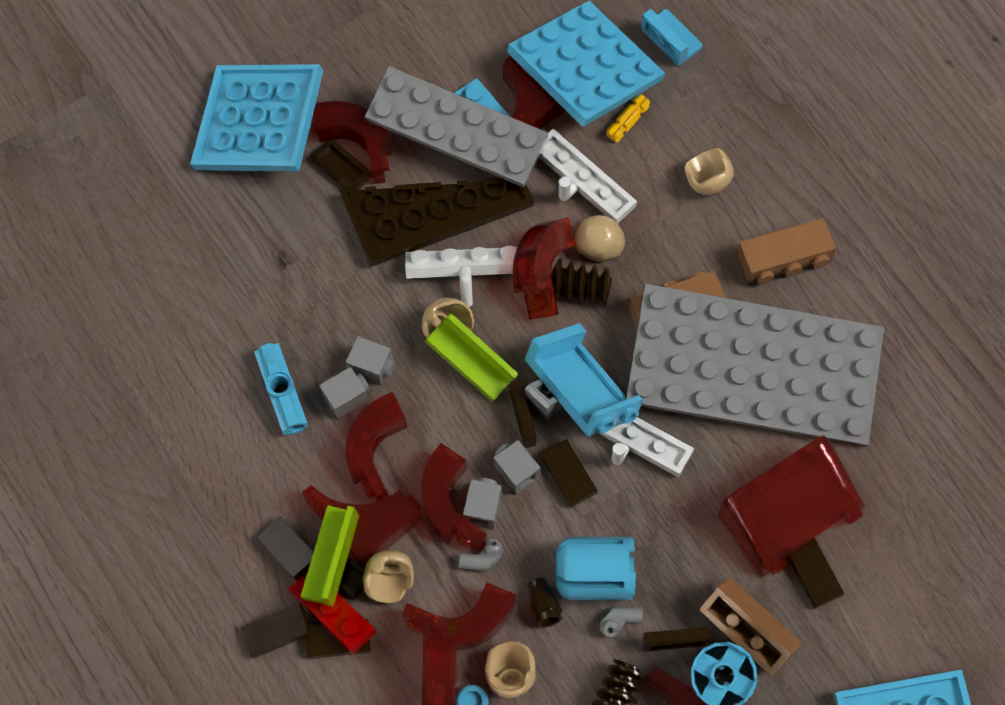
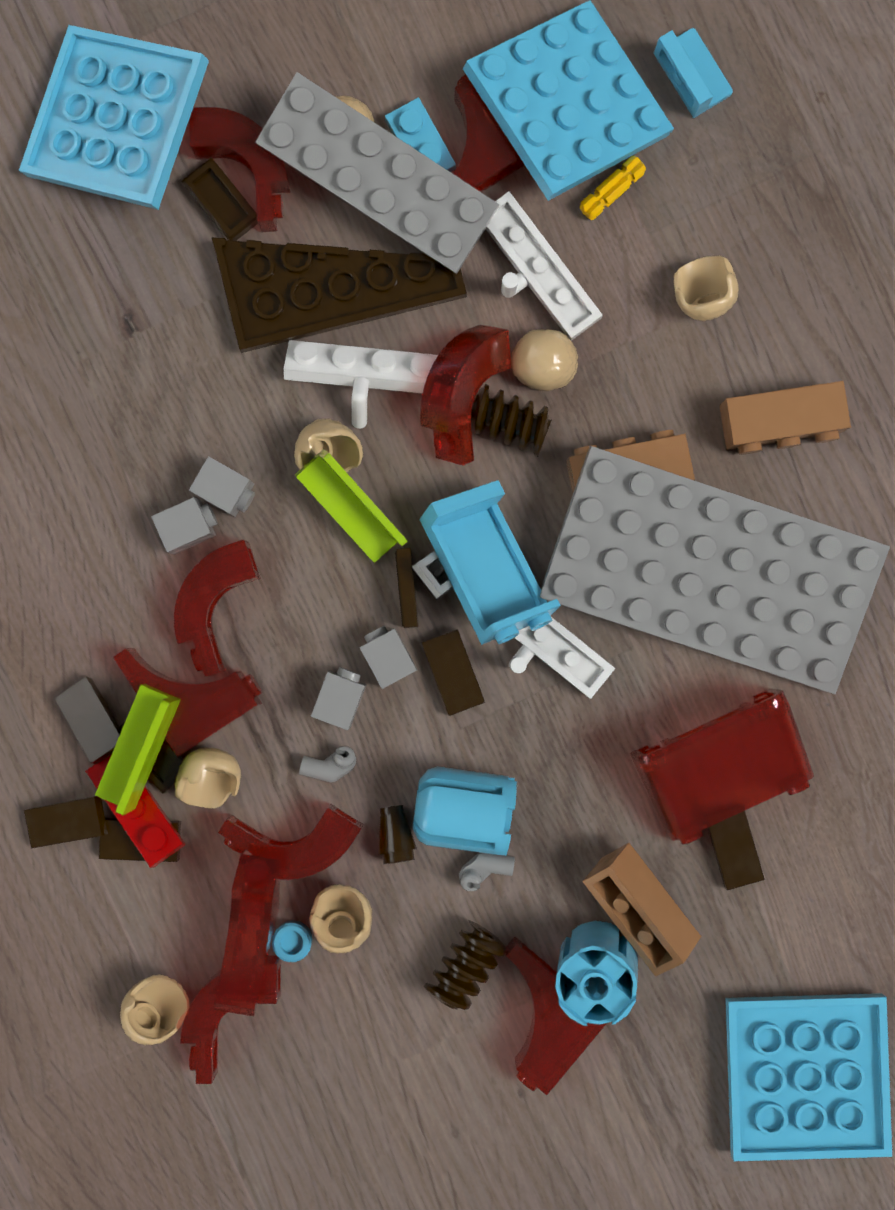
camera: 10 degrees right, 20 degrees up
medium azure piece [254,343,308,435] -> none
clear red arch [421,443,487,552] -> none
dark brown tile [642,627,710,652] -> none

